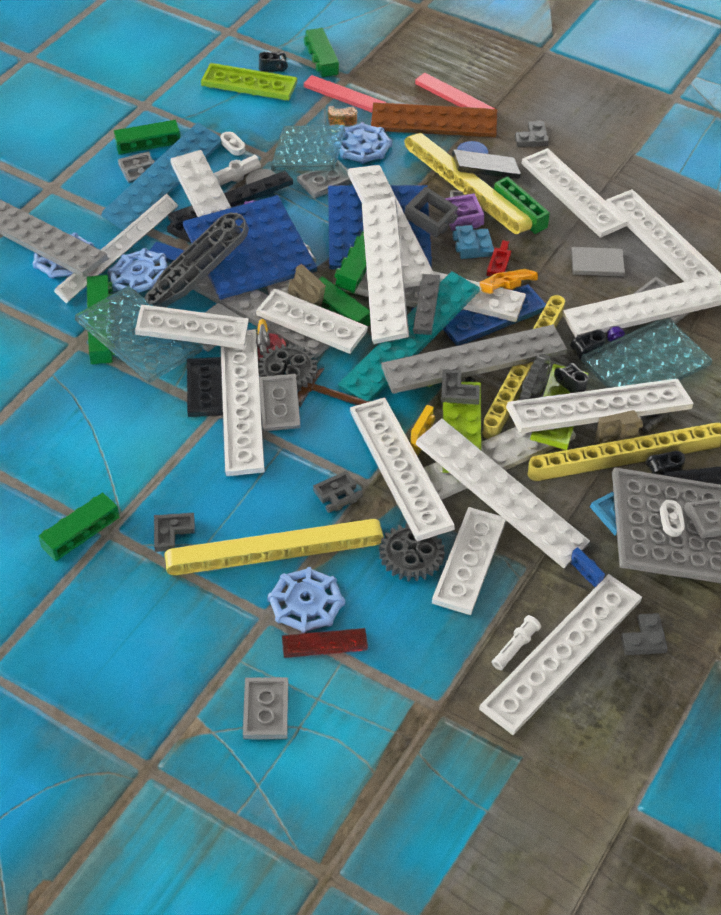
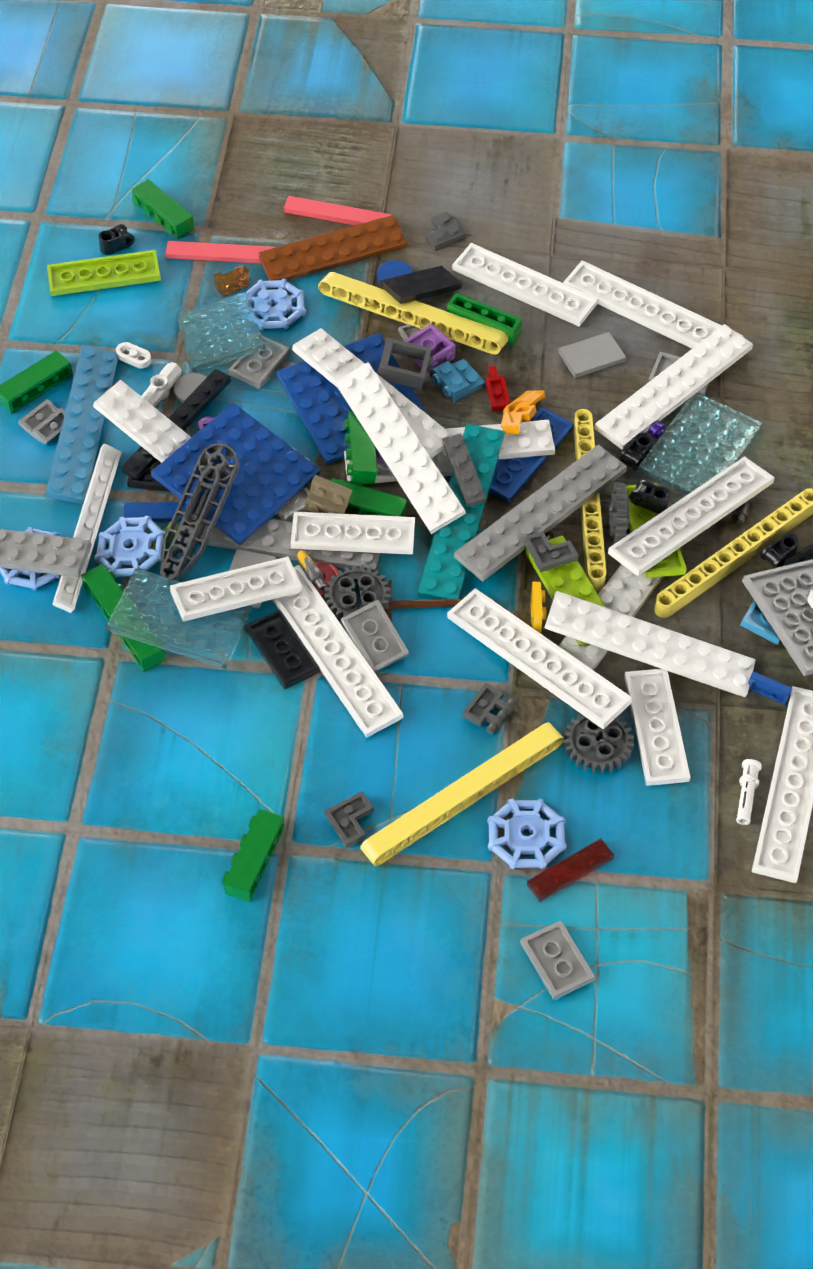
camera: 25 degrees left, 5 degrees up
dark tan plate [594,410,643,445] -> none

